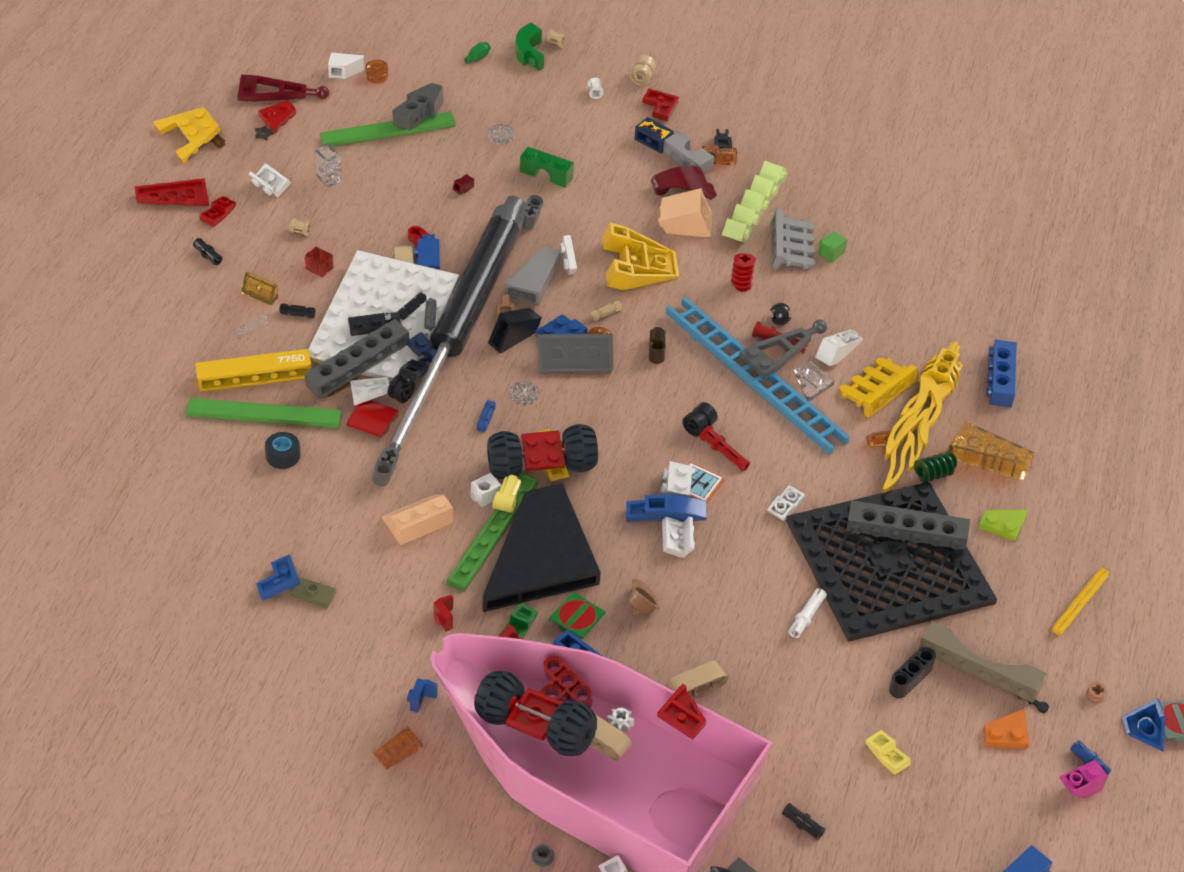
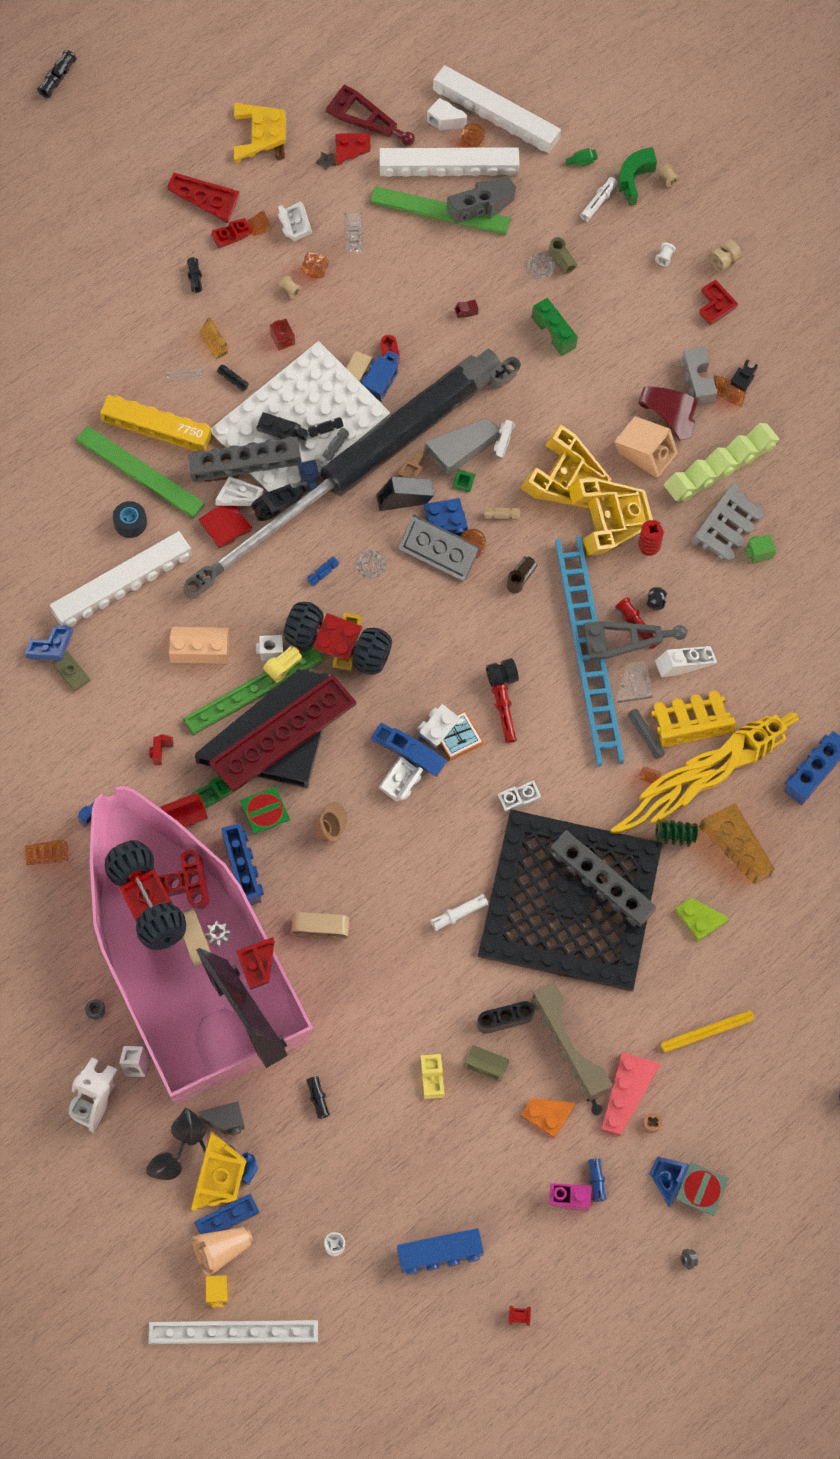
camera: 30 degrees right, 20 degrees up
dark blue brick [634,117,674,154] -> none
none -> white brick [50,531,192,627]
none -> black slope [196,948,288,1068]
none -> dark red plate [209,674,356,793]
none -> clear orange slope [247,211,270,236]
none -> clear orange wheel [301,252,329,278]
none -> white brick [379,147,520,177]
none -> white brick [433,65,561,154]
none -> green slope [453,469,476,492]
none -> olive panel [464,1045,509,1082]
none -> olive piece [548,237,577,274]
none -> yellow wedge [568,478,653,557]
none -> white pin [580,177,618,222]
none -> coral wing [601,1052,661,1136]
none -> dark grey axle [628,709,665,759]

